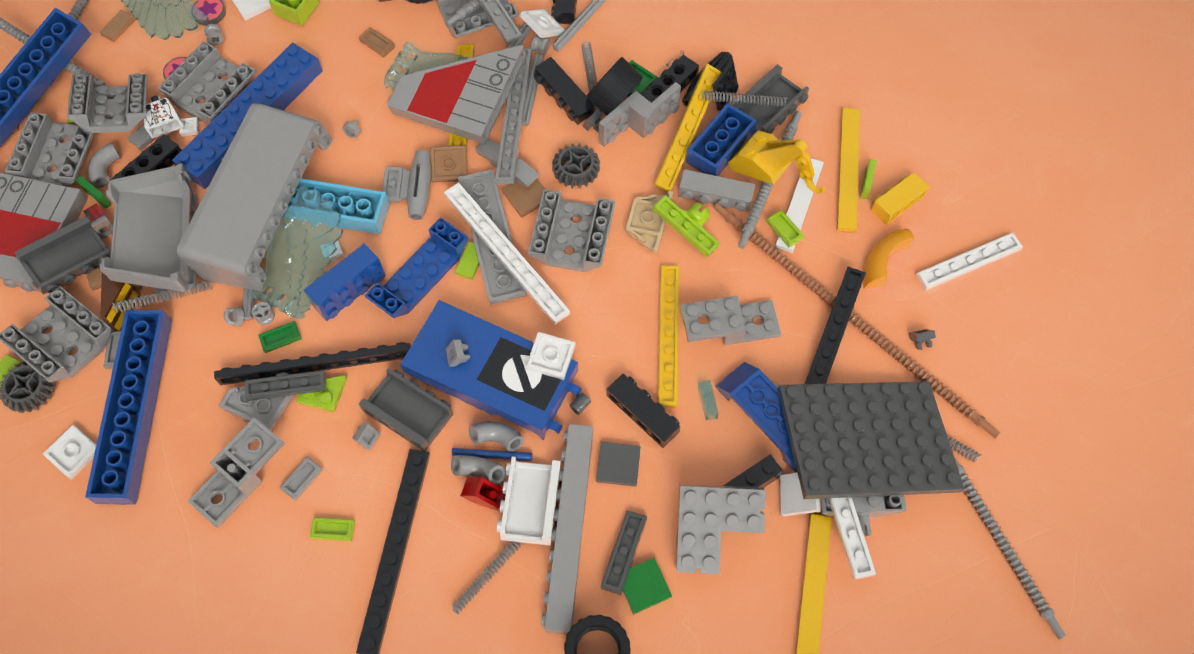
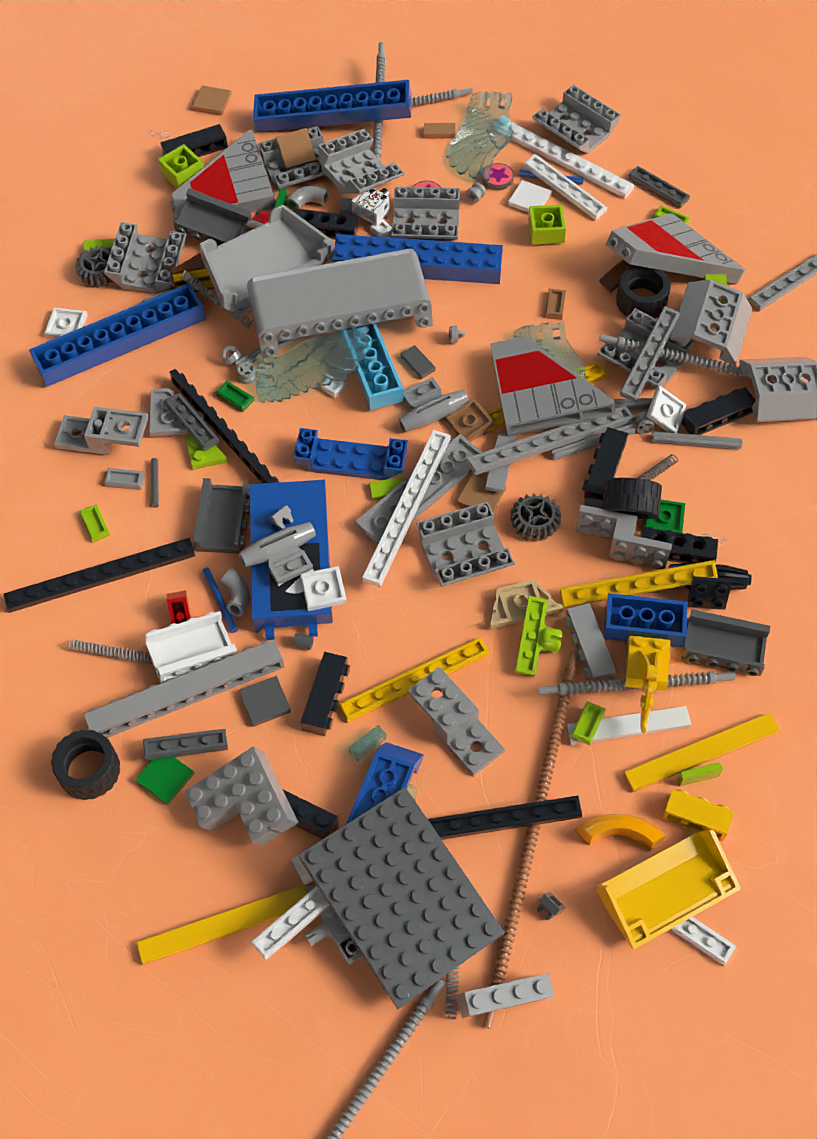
camera: 60 degrees right, 5 degrees down
blue brick [304,243,386,321] -> none
light grey tile [352,422,380,450] -> none
light grey cylinder [451,455,506,485] -> none
light grey piece [702,90,788,107] -> none
none -> dark grey bar [151,458,159,508]
none -> light grey plate [239,522,316,585]
none -> medium nougat tile [276,128,316,169]
none -> dark grey tile [401,345,436,379]
none -> light grey brick [457,973,554,1019]
none -> yellow slope [596,829,741,949]

